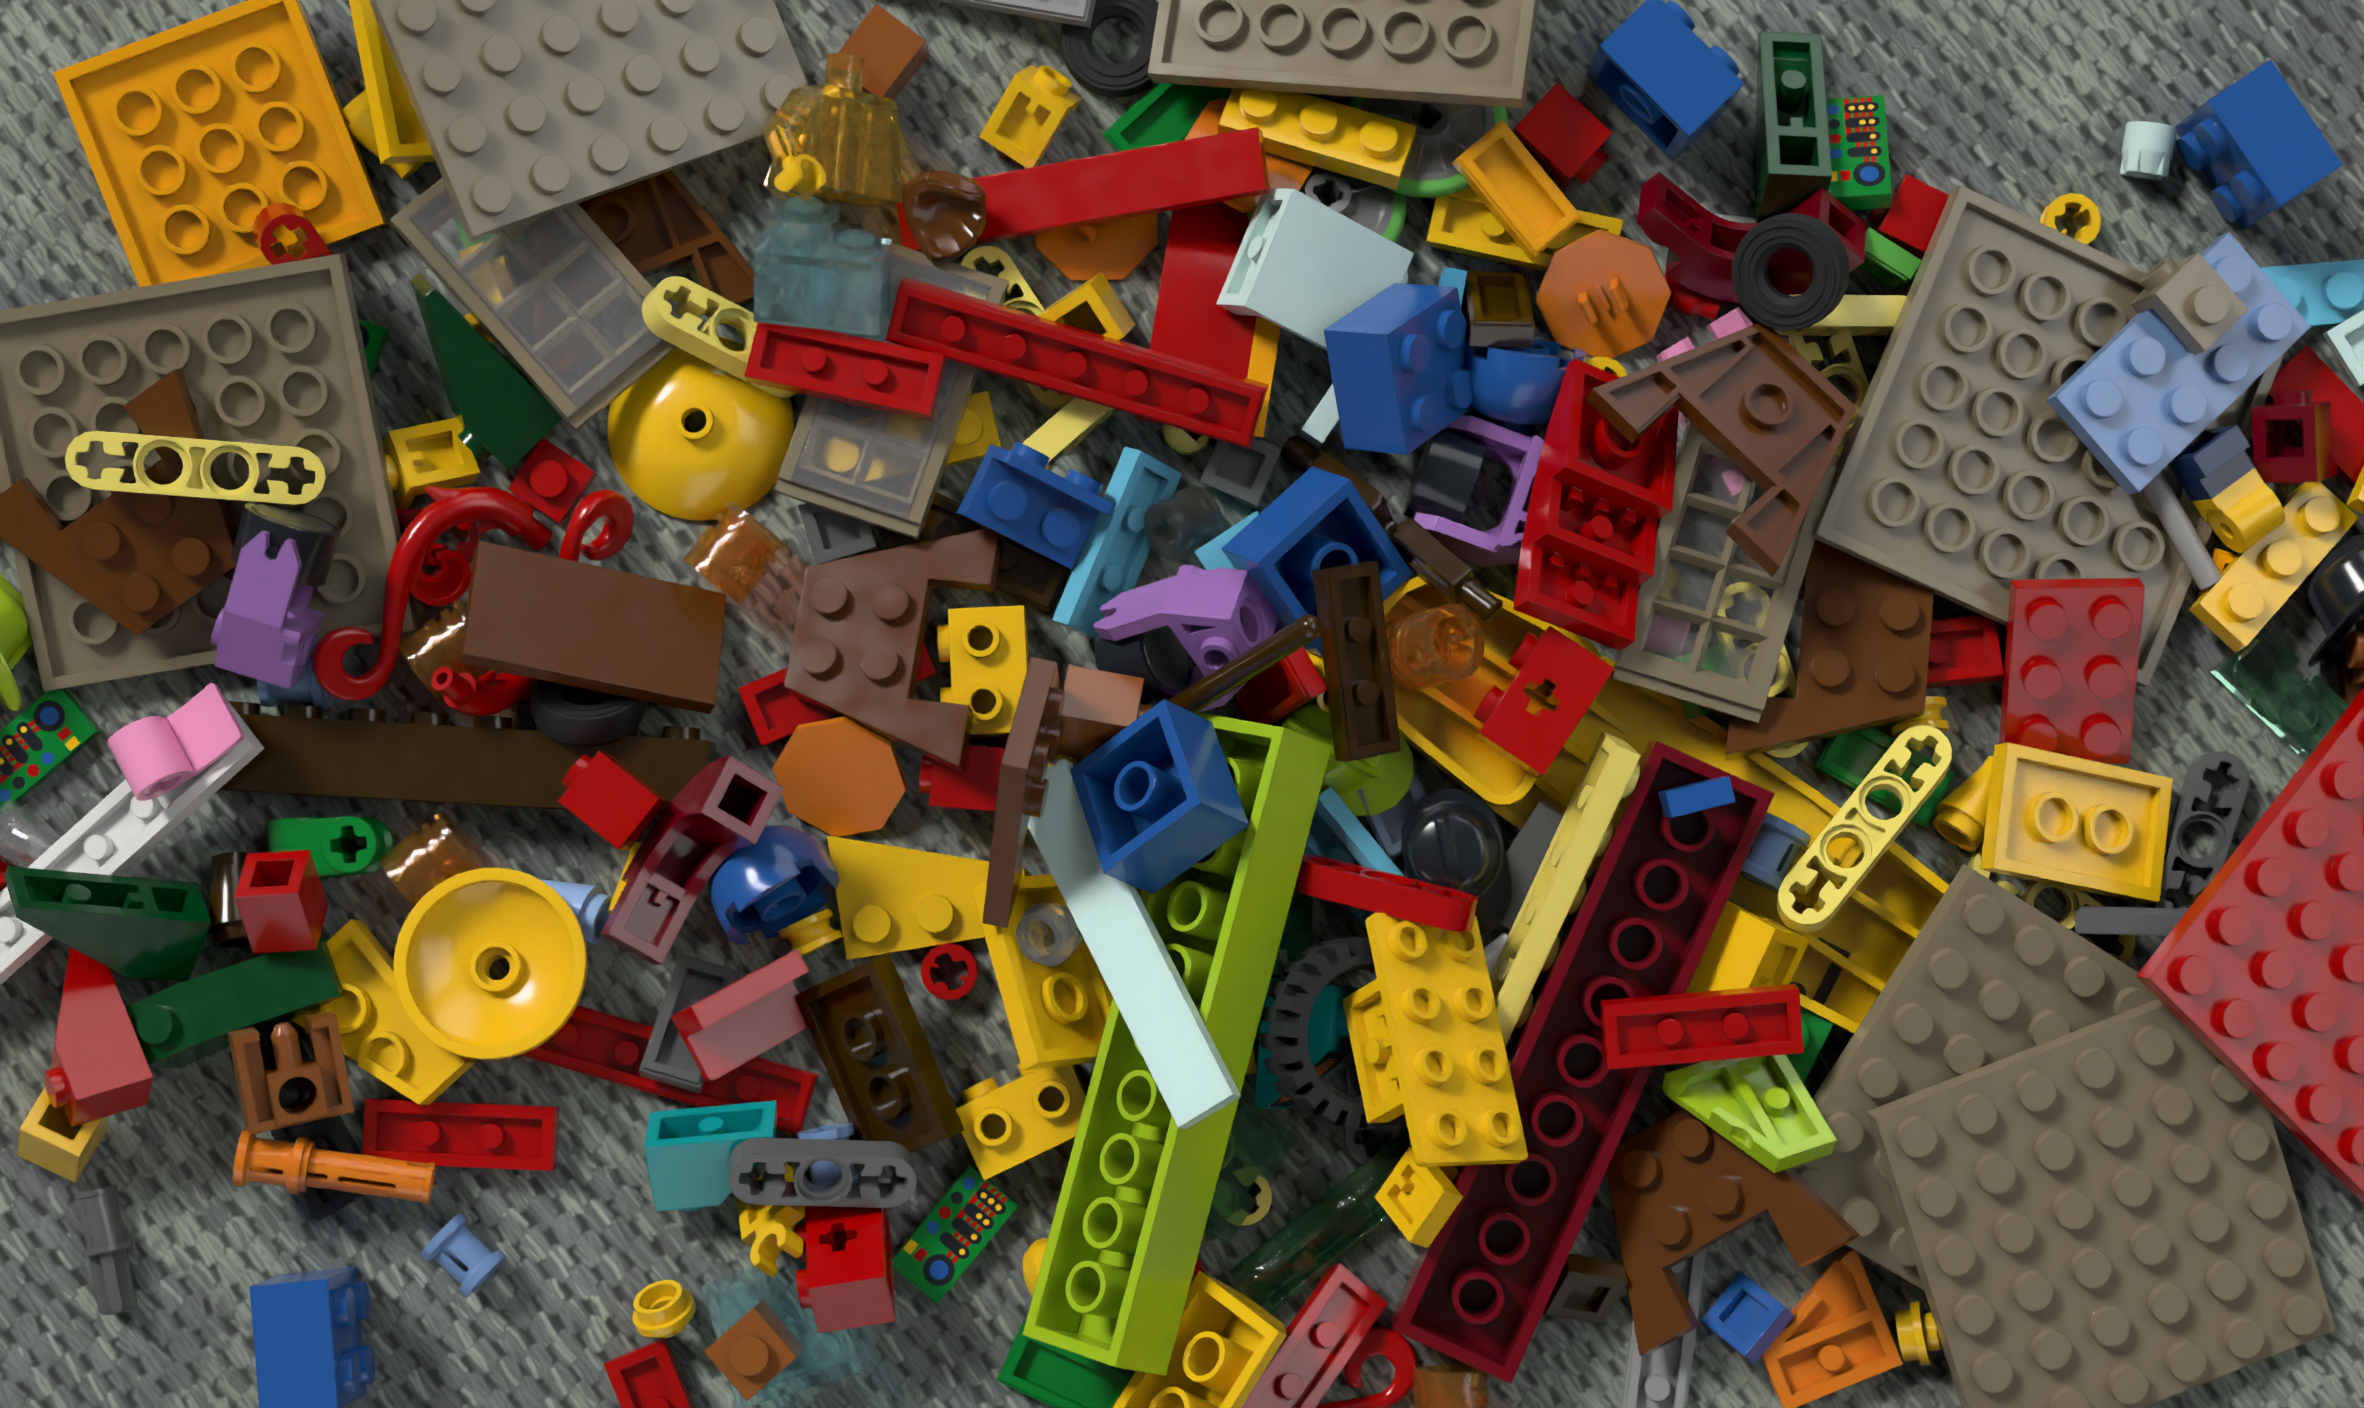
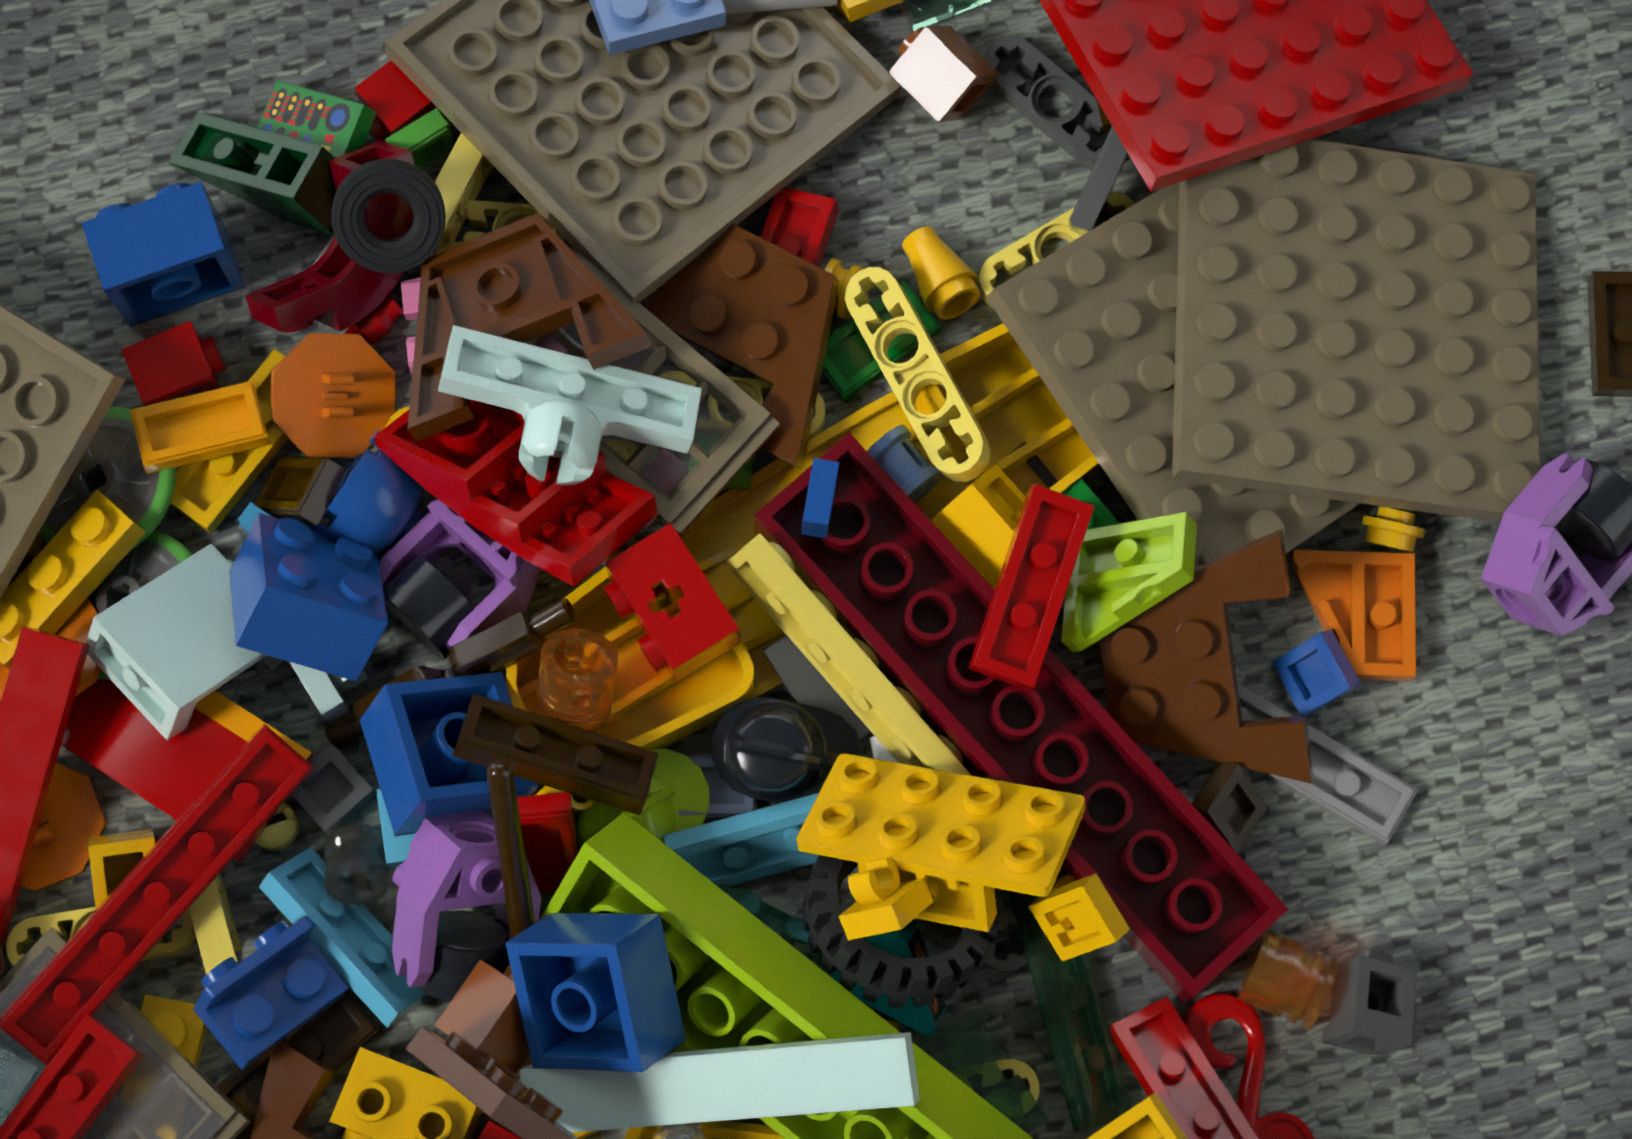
camera: 65 degrees left, 10 degrees down
red beam [1294,855,1478,932] -> none
yellow plate [1980,743,2173,904] -> none
red plate [1999,578,2145,764] -> none
none -> light aqua plate [438,325,702,486]
none -> yellow tile [838,856,934,941]
none -> brick [889,25,999,122]

